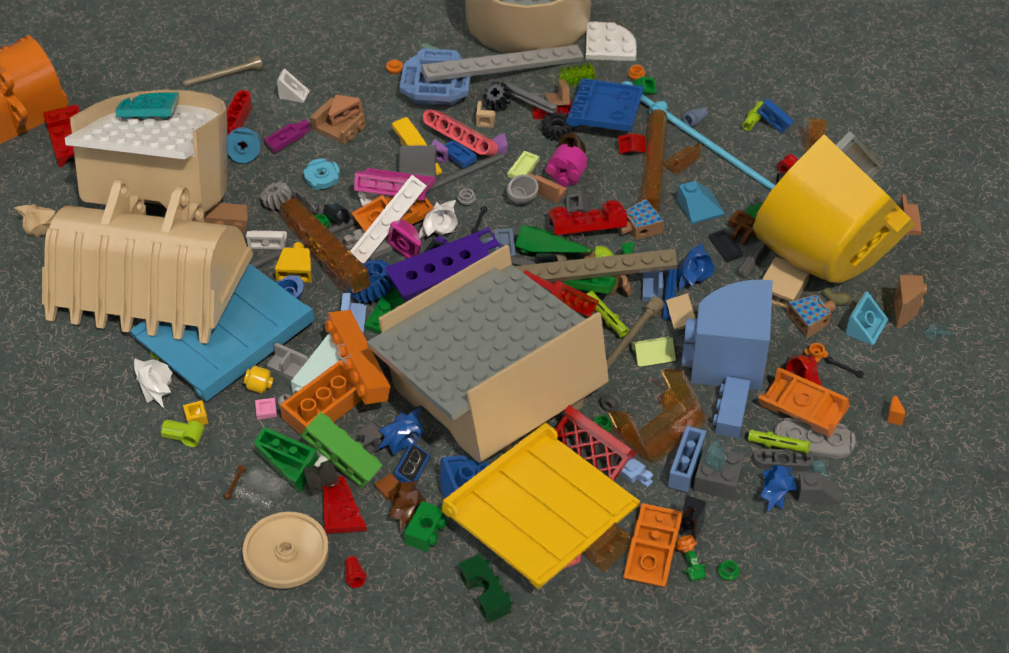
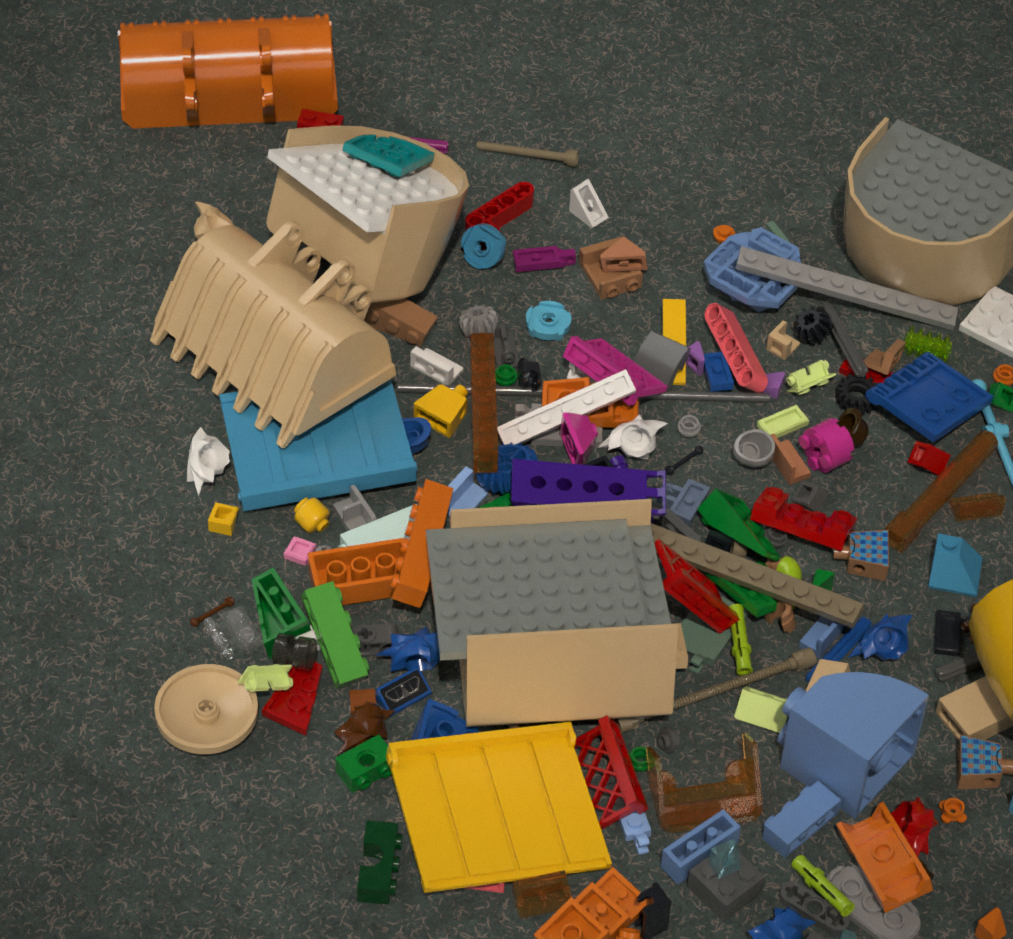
camera: 30 degrees right, 0 degrees up
lime piece [161,420,205,447] -> none
red cone [345,556,367,588] -> none
black hinge [826,356,864,378] -> none
none -> yellowish green hinge [238,664,293,692]
none -> yellowish green hinge [786,360,836,395]

